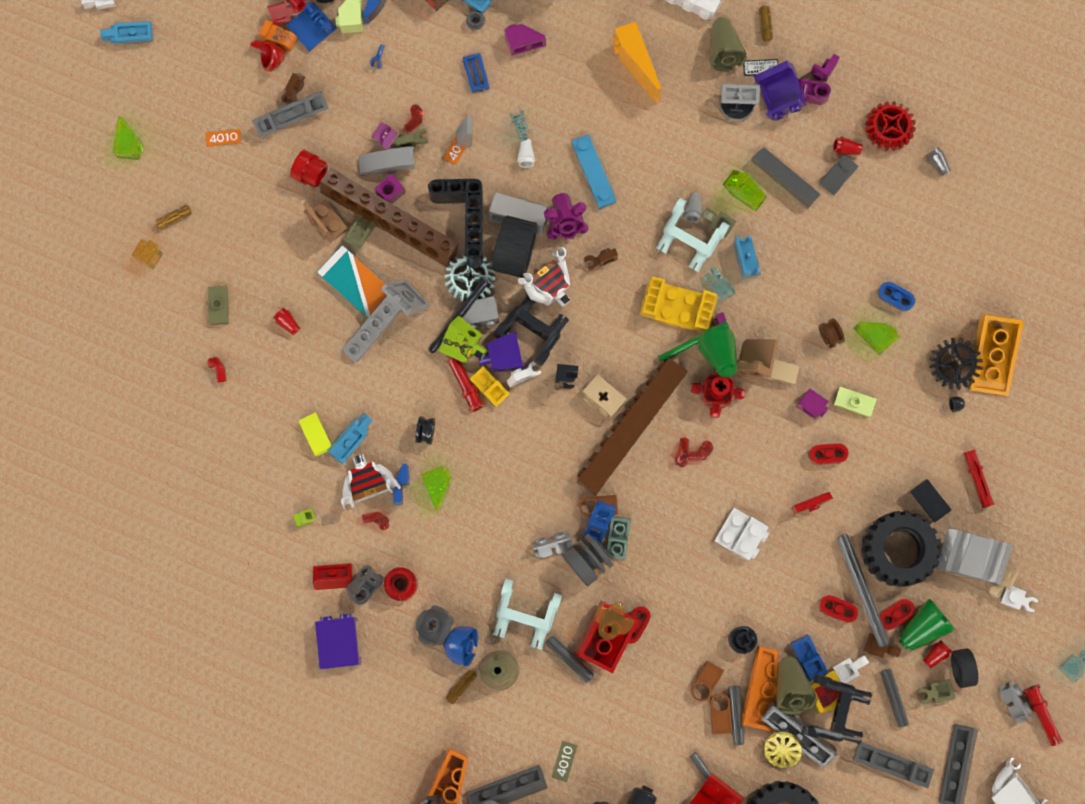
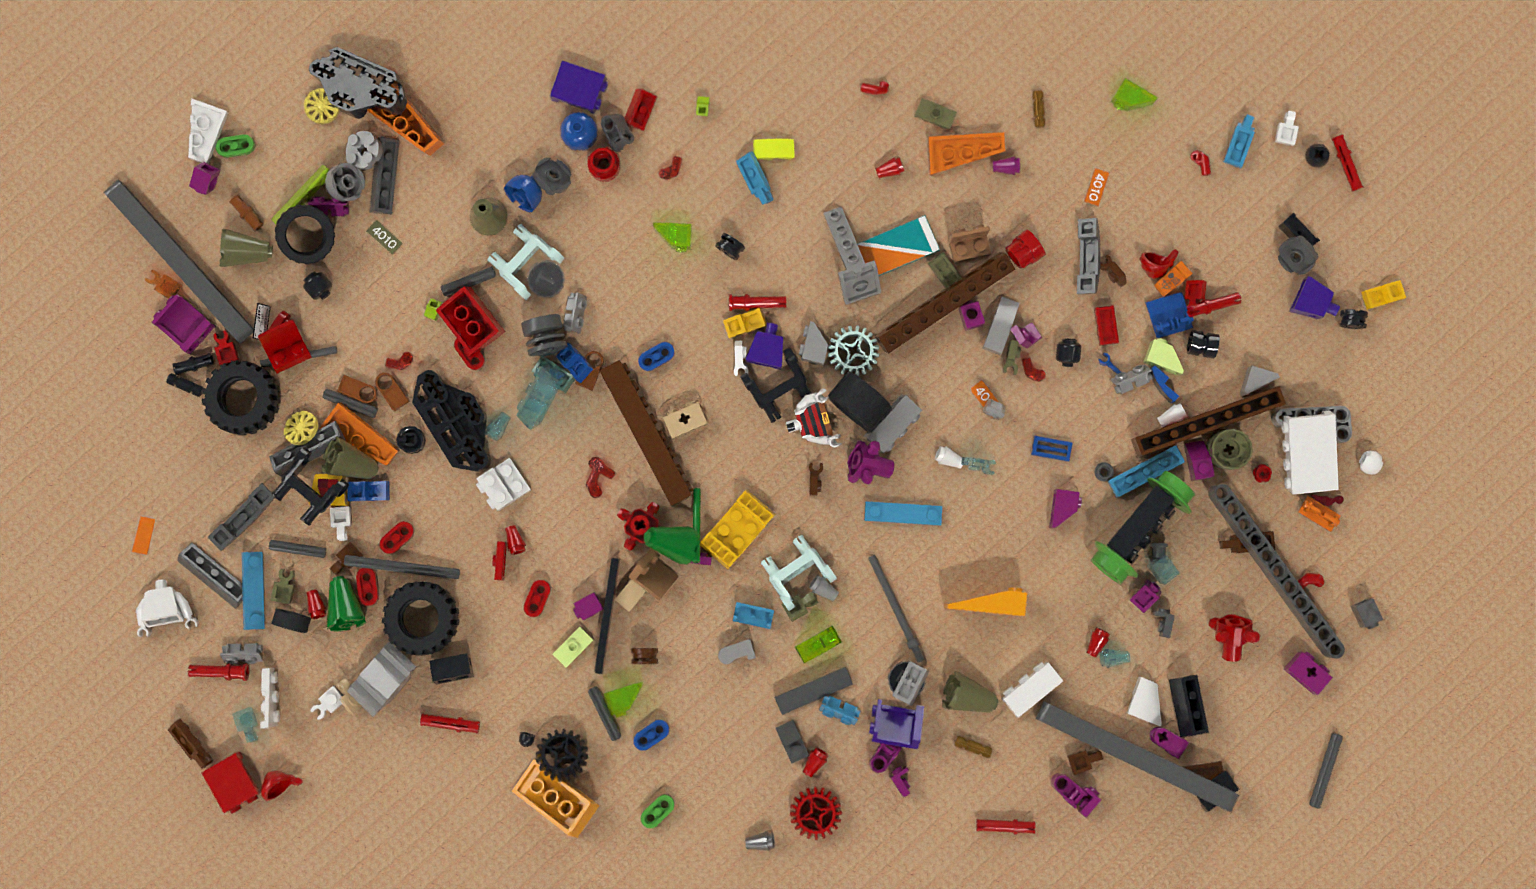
camera: 110 degrees right, 5 degrees up
clear yellow brick [132,239,163,269] -> none
torso [341,454,400,509] -> none
blue slope [394,464,410,505] -> none
black beam [428,178,483,268] -> none
black bar [429,276,492,354] -> none
lime torso [439,316,487,362] -> none
pearl gold axle [446,670,477,704] -> none
black hinge [555,364,579,390] -> none
clear yellow plate [595,602,634,640] -> none
clear light blue plate [704,267,736,300] -> none
sticker [744,59,778,76] -> none
none -> dark azure plate [241,552,265,630]
none -> white wing [261,668,280,728]
none -> clear red arm [385,352,413,370]
none -> black connector [412,370,491,472]
none -> lime piece [424,298,442,321]
none -> clear light blue cone [485,412,511,441]
none -> red cone [505,525,526,555]
none -> clear light blue slope [516,363,567,430]
none -> clear tile [527,260,565,298]
none -> blue cylinder [560,112,598,151]
none -> dark grey axle [588,686,621,741]
none -> black tile [594,558,620,674]
none -> blue plate [638,342,675,371]
none -> bright green plate [641,794,675,828]
none -> light grey leg [718,639,756,664]
none -> dark azure hinge [819,696,861,725]
none -> dark grey bar [868,555,925,663]
none -> orange wing [928,132,1005,175]
none -> magenta cone [993,156,1020,175]
none -> black head [1056,338,1082,367]
none -> red plate [1094,305,1119,346]
none -> light grey hinge [1110,365,1153,394]
none -> red arm [1190,151,1211,176]

